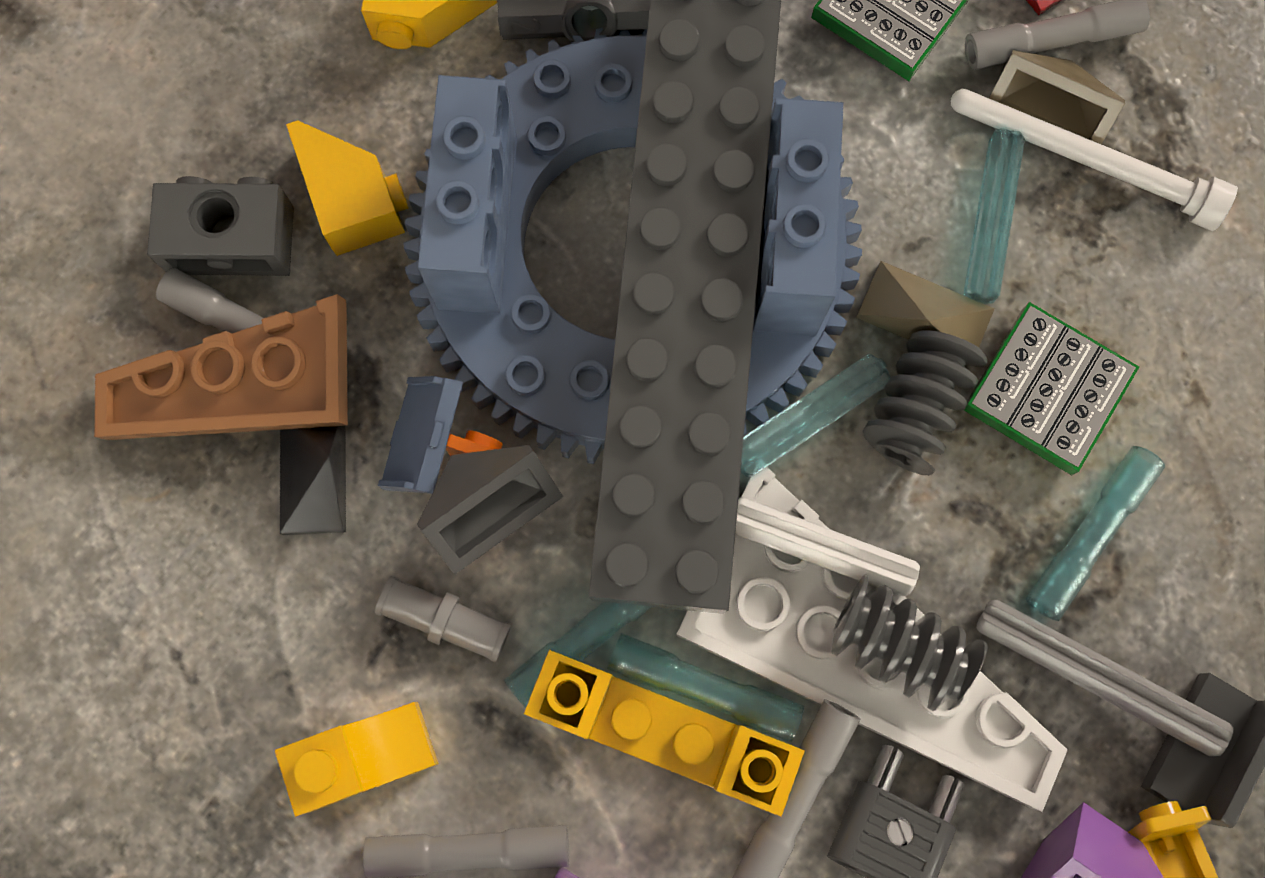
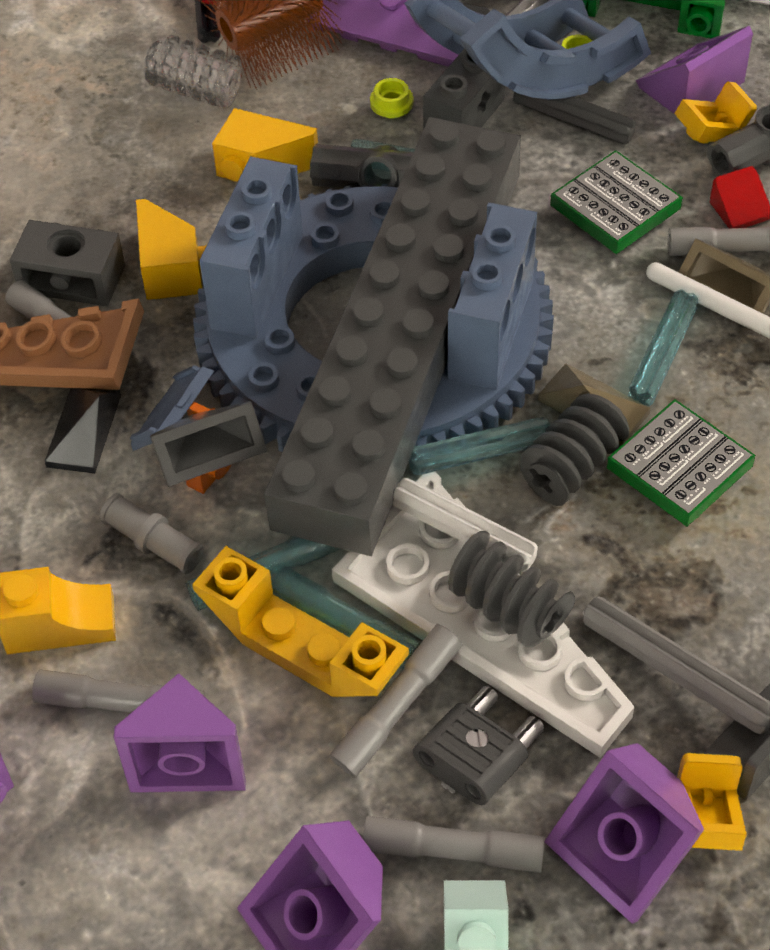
camera: 15 degrees right, 25 degrees down
clear light blue piece [1026,446,1166,621] -> none

